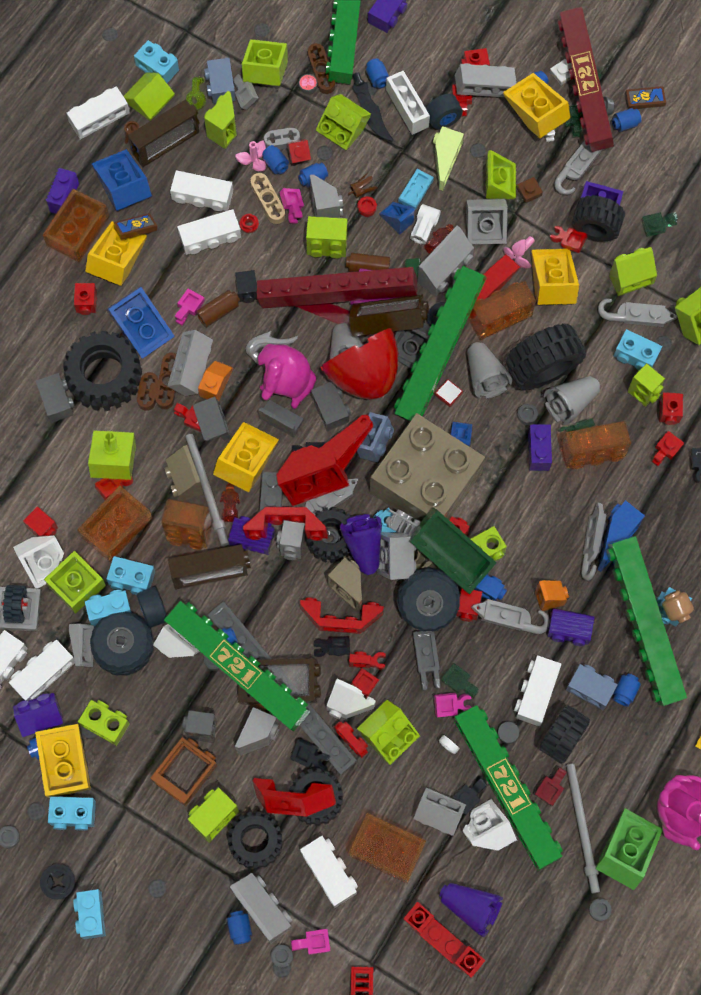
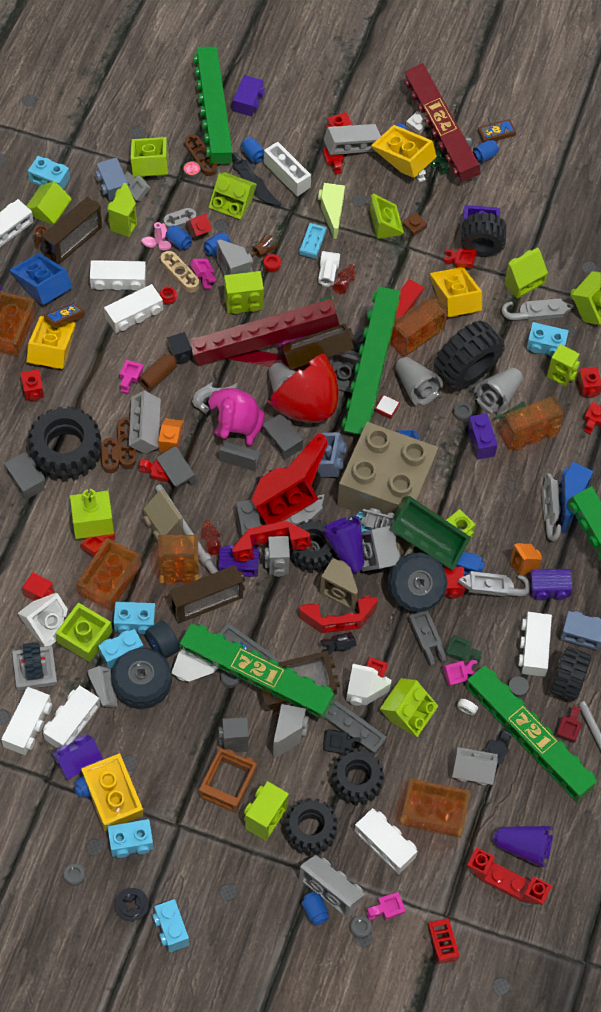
camera: 15 degrees left, 10 degrees down
lime brick [78,700,130,746] -> none
blue slope [106,287,175,359] -> none
clear neon green plate [186,77,206,110] -> none
yellow slope [213,422,279,492] -> none
red slope [253,778,336,817] -> none
red plate [333,721,368,758] -> none
reddish brown brick [346,253,390,272] -> none
red plate [349,652,386,670] -> none
blue slope [379,202,415,235] -> none
light grey slope [418,226,474,297] -> none
black wheel [426,94,463,129] -> none
white slope [463,799,517,850] -> none
light grey slope [466,199,507,244] -> none
bright pink plant [503,236,535,268] -> none
light grey plate [554,140,602,195] -> none
clear green plate [641,212,678,237] -> none

